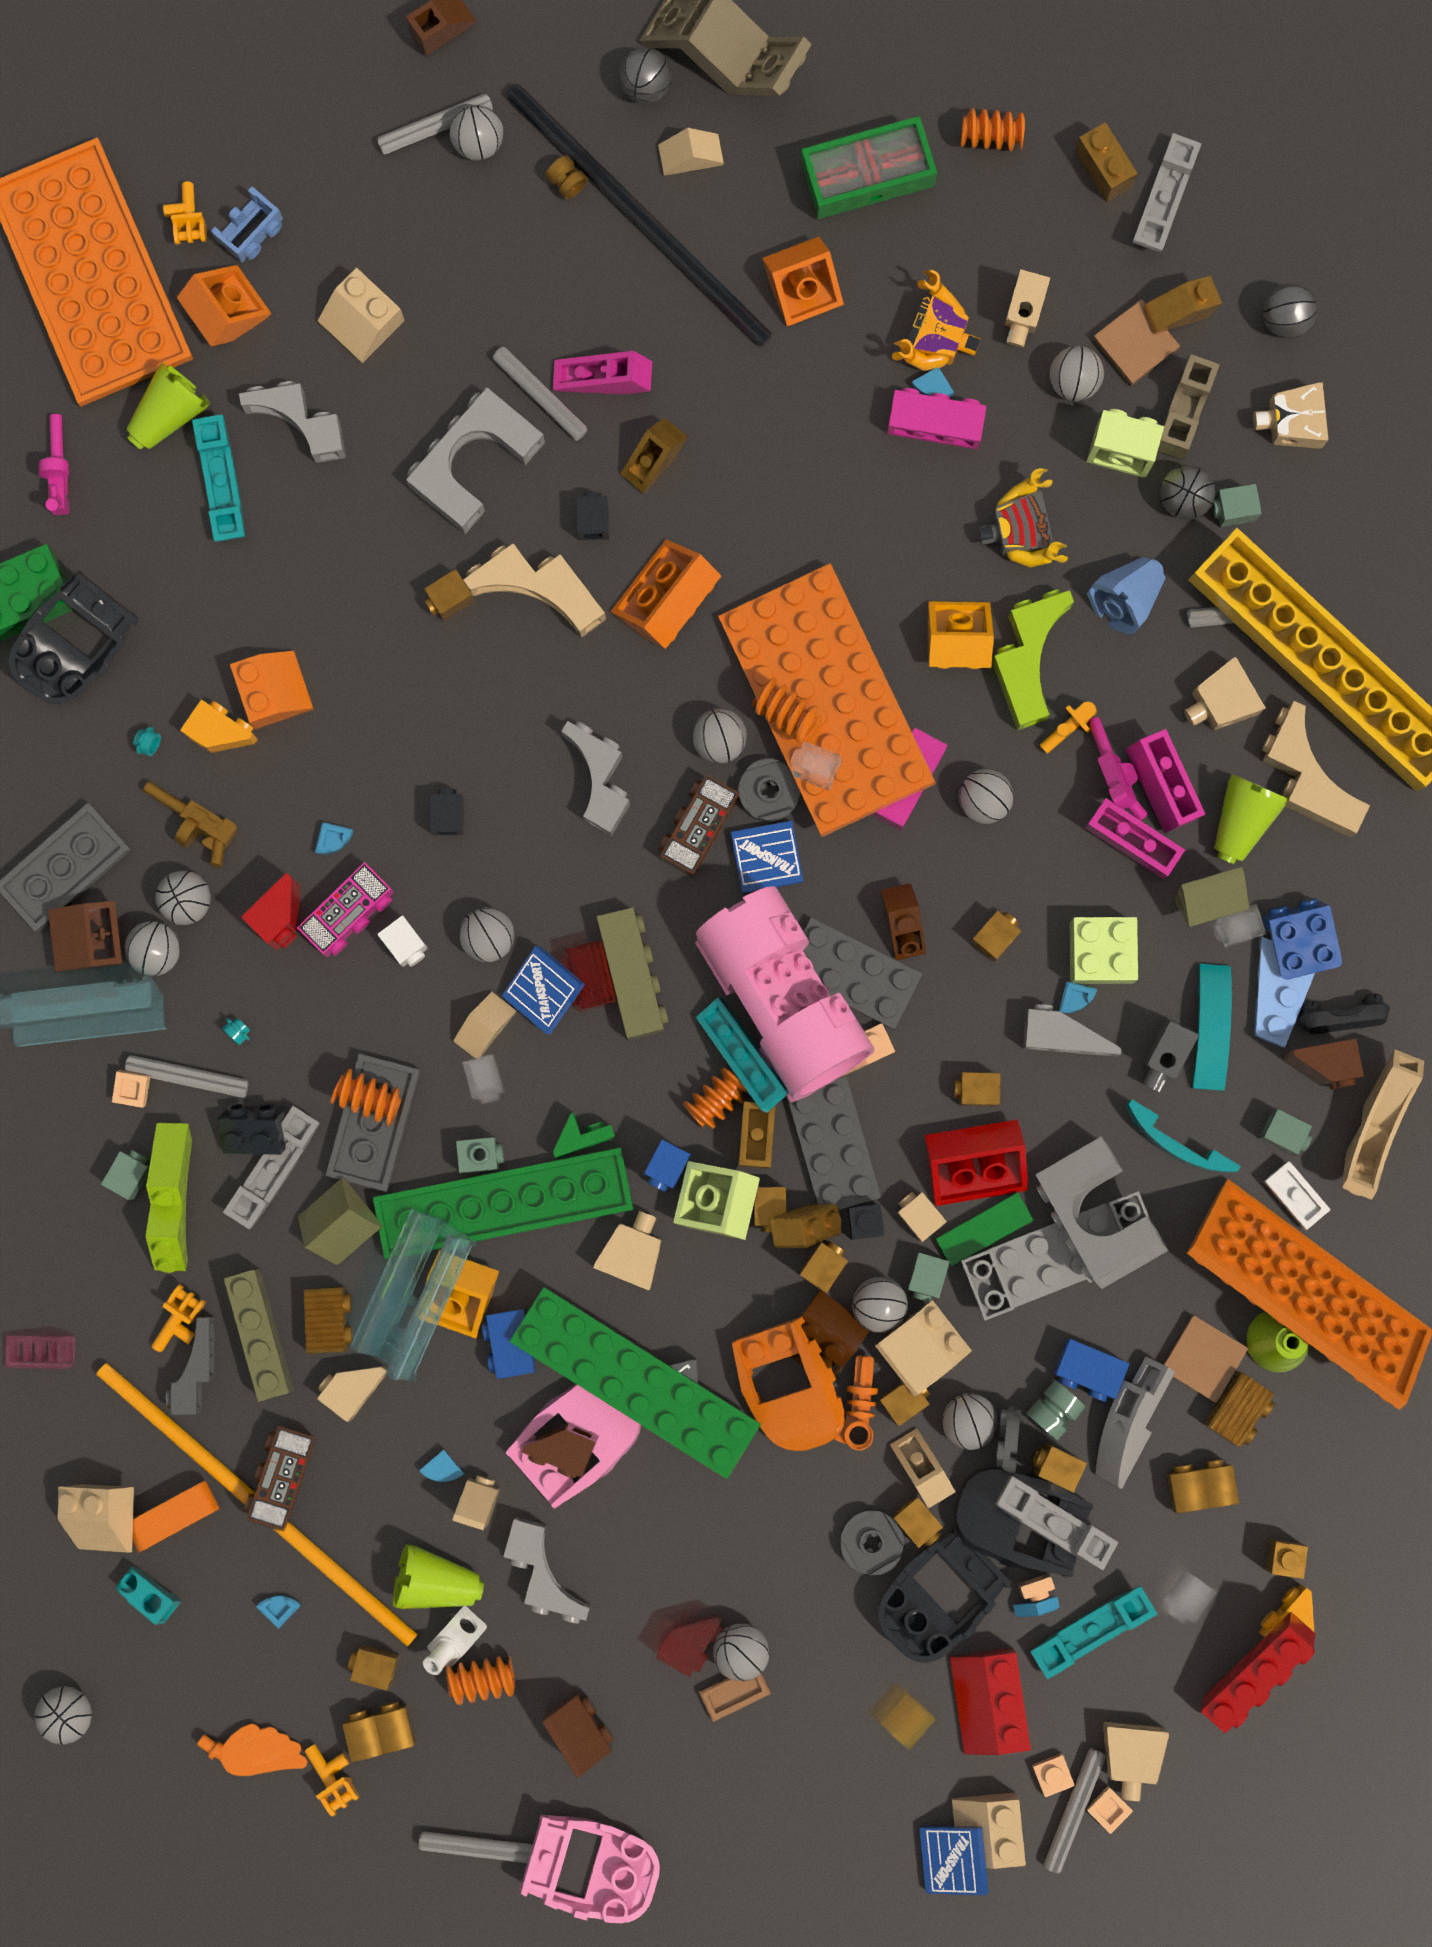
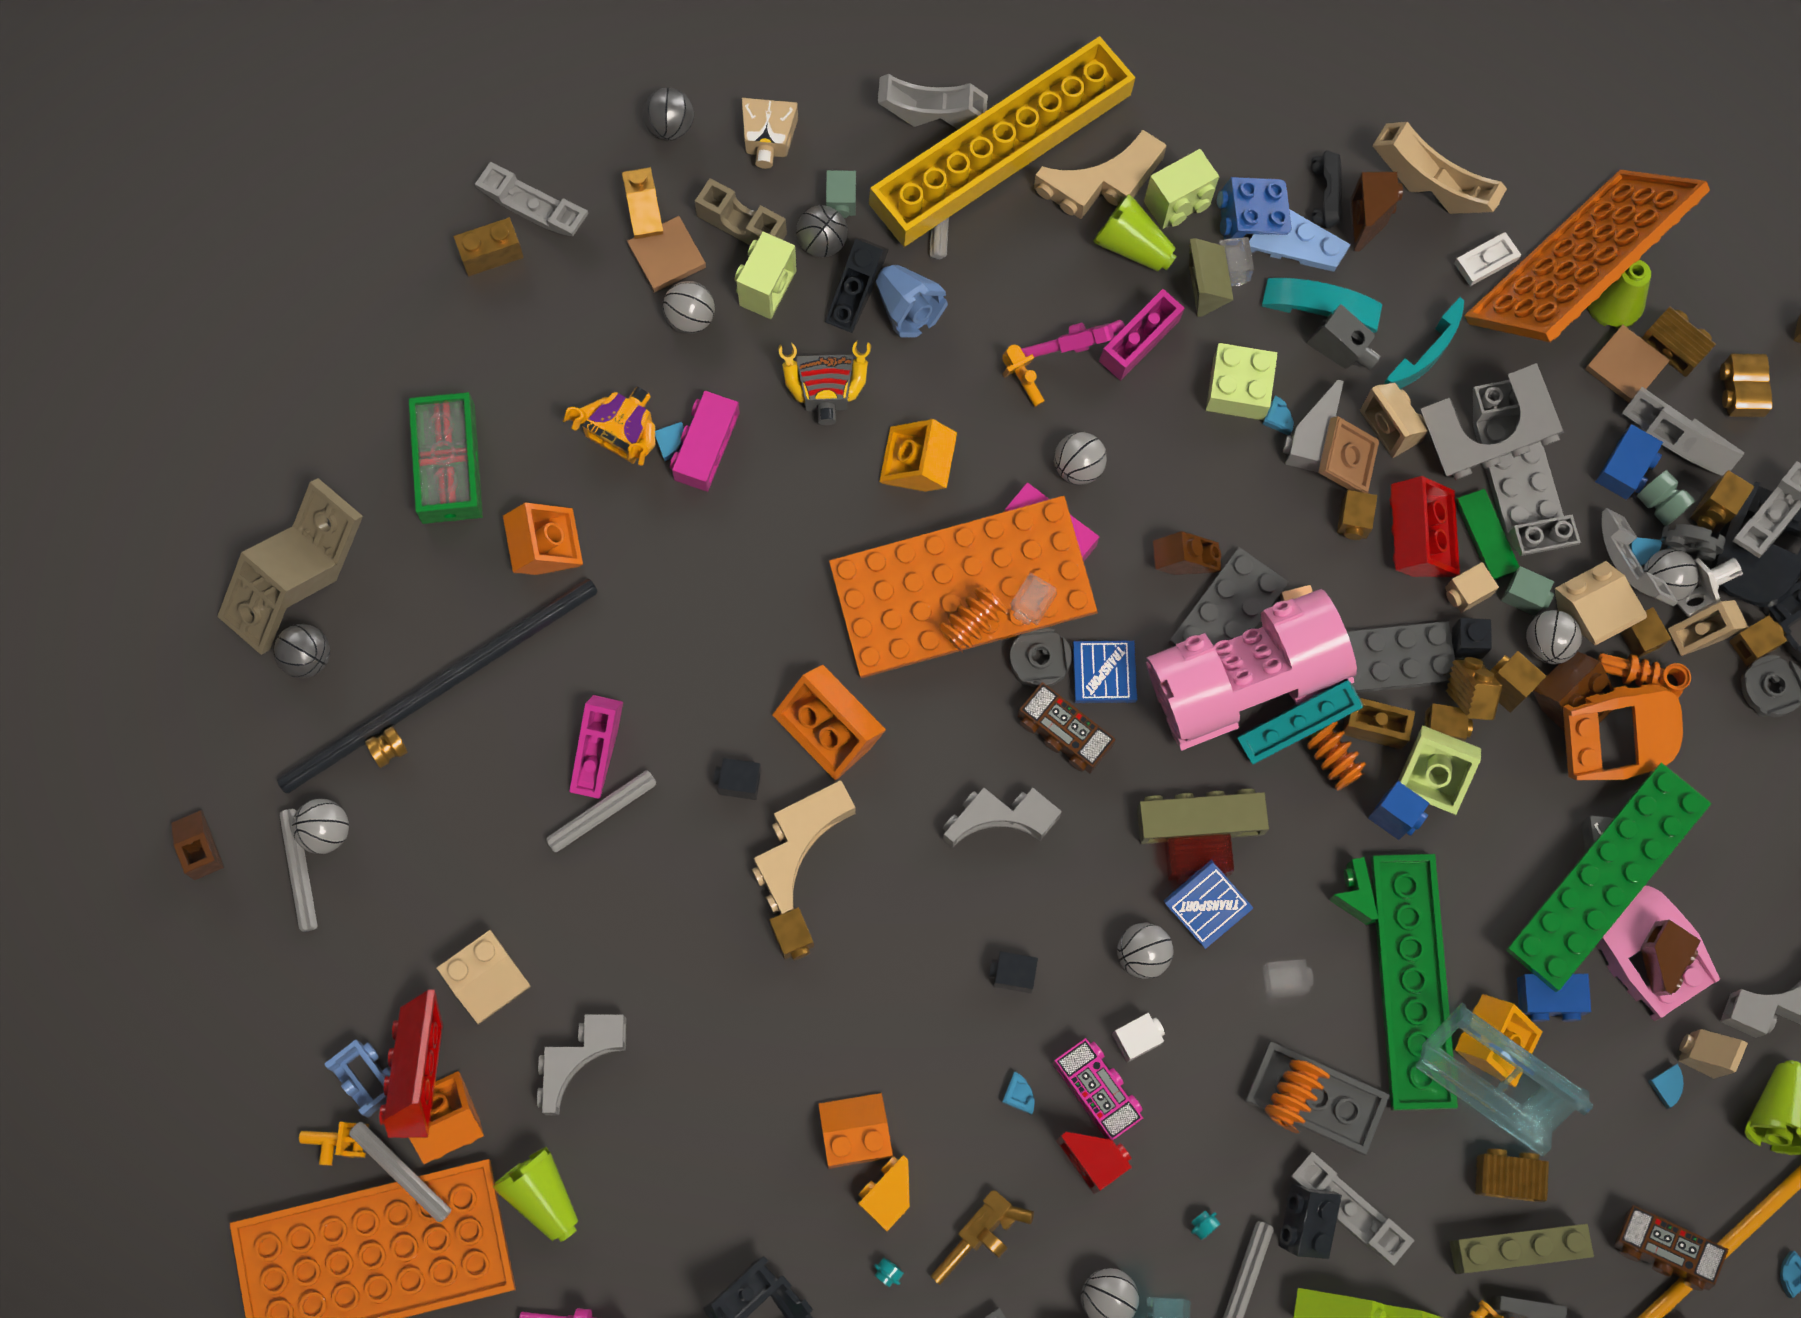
camera: 85 degrees left, 10 degrees down
light grey piece [155,870,211,926] -> none
teal slope [192,414,245,542] -> none
olive slope [298,1177,383,1265] -> none
tan slope [317,1366,390,1422] -> none
light grey arch [406,388,545,534] -> none
tan slope [453,992,517,1060] -> none
sand green brick [456,1137,504,1174] -> none
tan torso [593,1211,662,1290] -> none
pearl gold slope [620,418,688,493] -> none
tan slope [658,128,724,176] -> none
light grey piece [692,708,747,764] -> none
orange piece [960,108,1025,151] -> none
pearl gold brick [971,911,1021,962] -> none
lime arch [992,589,1074,731] -> none
tan torso [1005,269,1050,347] -> none
dark pink brick [1125,729,1205,834] -> none
tan torso [1184,657,1266,730] -> none
sand green brick [1258,1109,1312,1156] -> none
none -> light grey axle [349,1122,451,1222]
none -> red slope [379,990,443,1138]
none -> black slope [825,238,889,333]
none -> light grey arch [878,74,988,129]
none -> yellowish green brick [1144,149,1219,229]
none -> medium nougat tile [1318,416,1379,493]
none -> tan slope [1360,383,1429,458]
none -> light grey slope [1602,508,1678,606]
none -> dark azure tile [1629,537,1662,567]
none -> white bracket [1677,558,1743,617]

